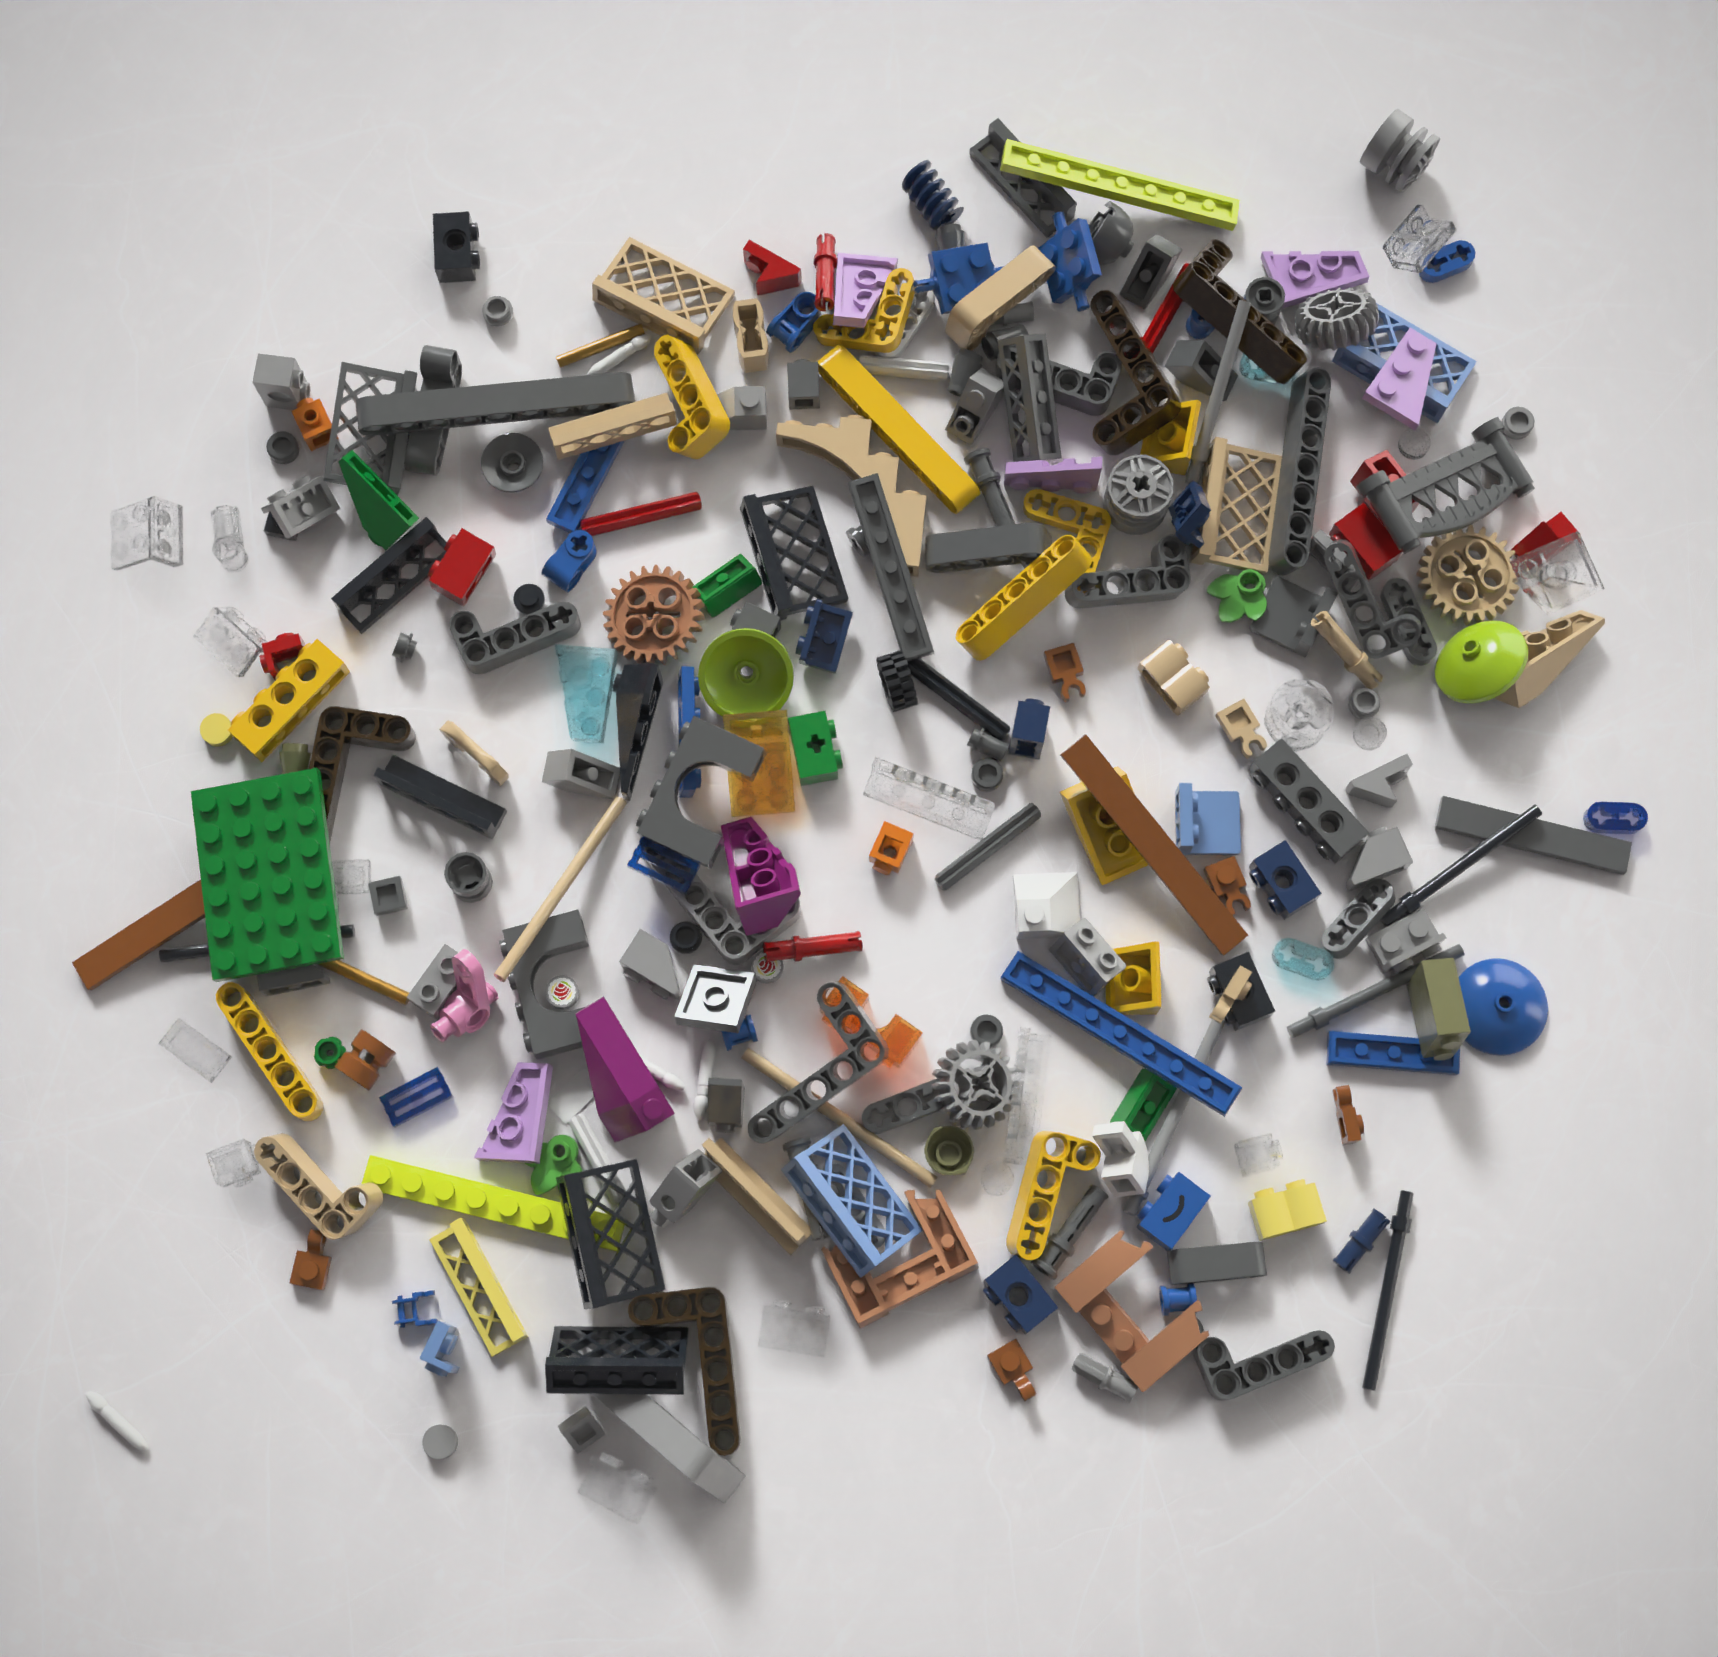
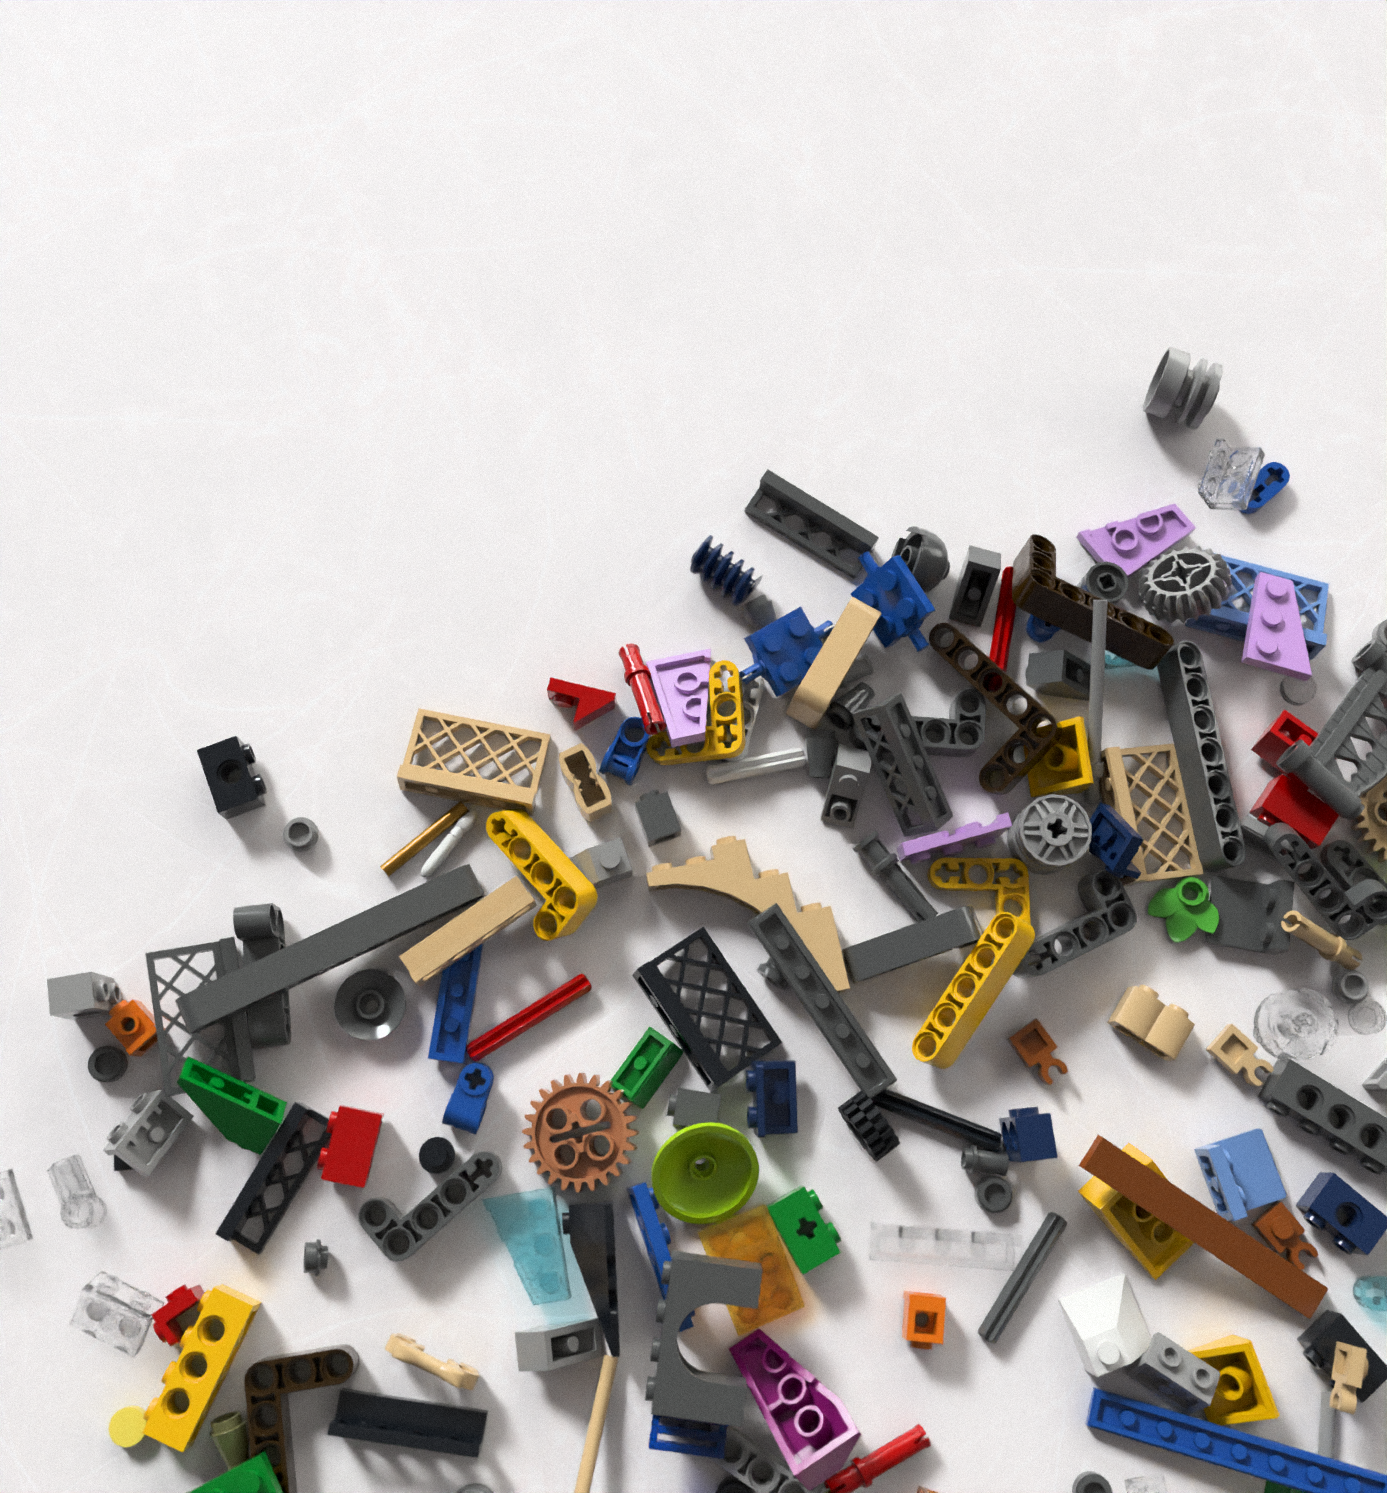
camera: 25 degrees left, 0 degrees up
yellow beam [817,344,981,514] -> none
neon yellow plate [1000,139,1240,231] -> none

